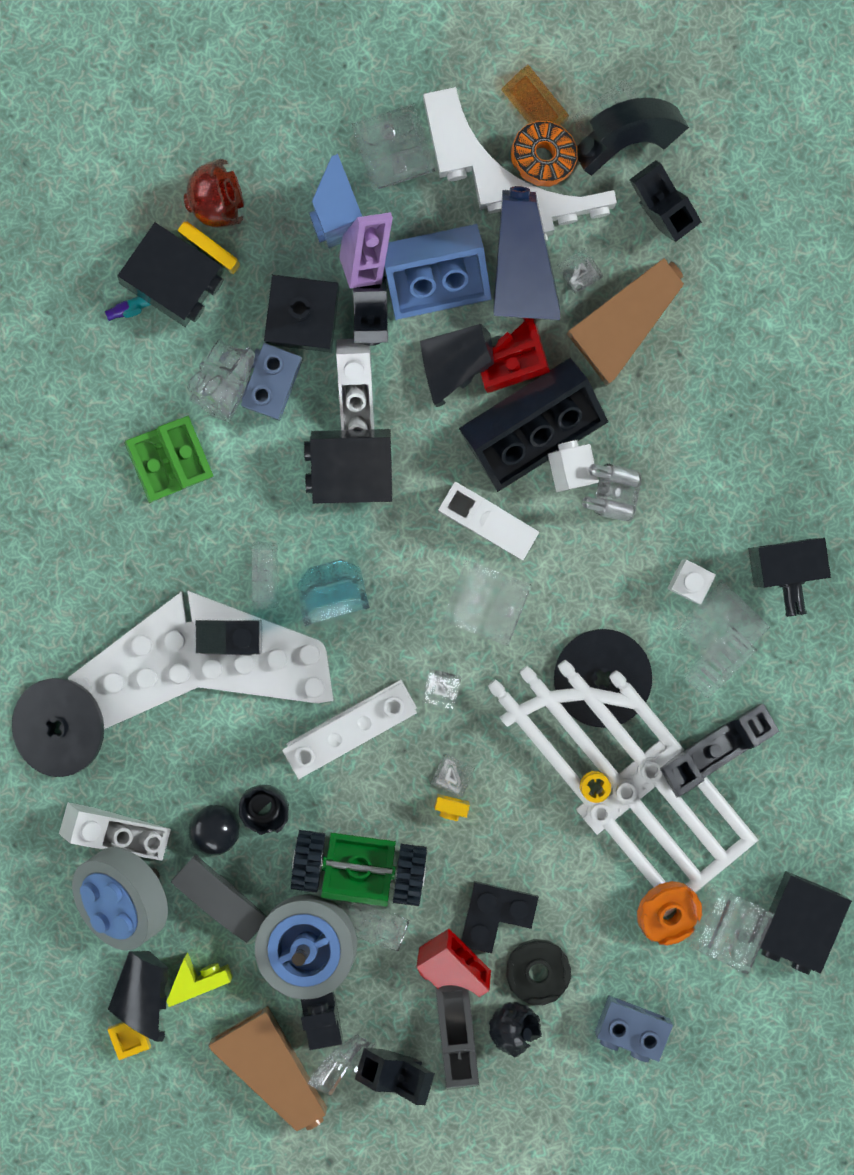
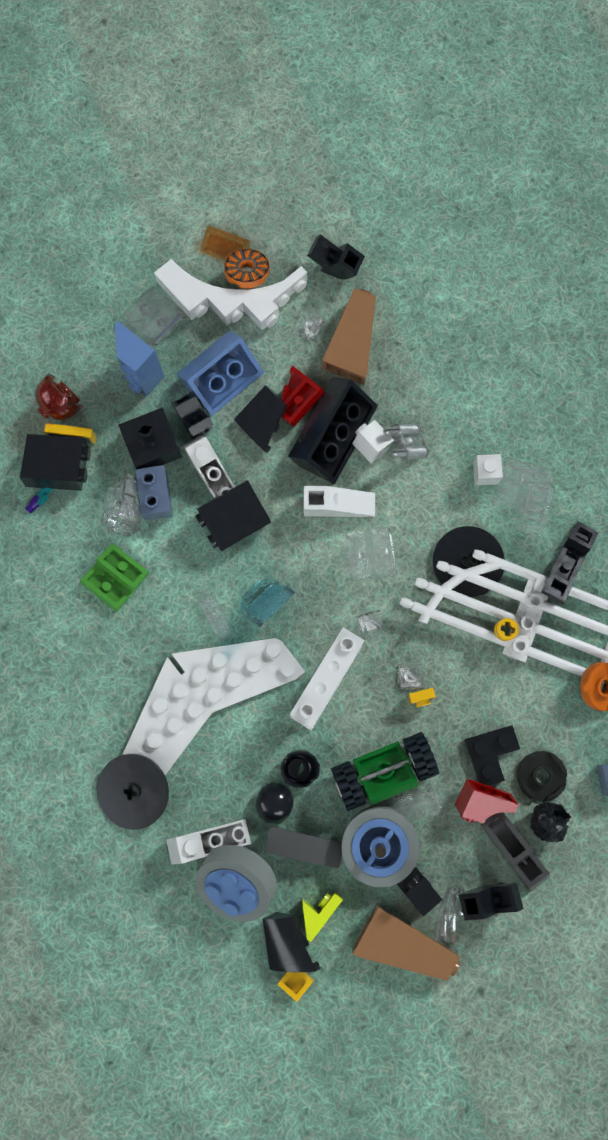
camera: 30 degrees left, 10 degrees down
black slope [195,620,262,655] -> none
lavender slope [339,212,393,289] -> none
dark blue slope [493,186,560,320] -> none
black arch [577,98,689,176] -> none
black brick [748,538,831,617] -> none

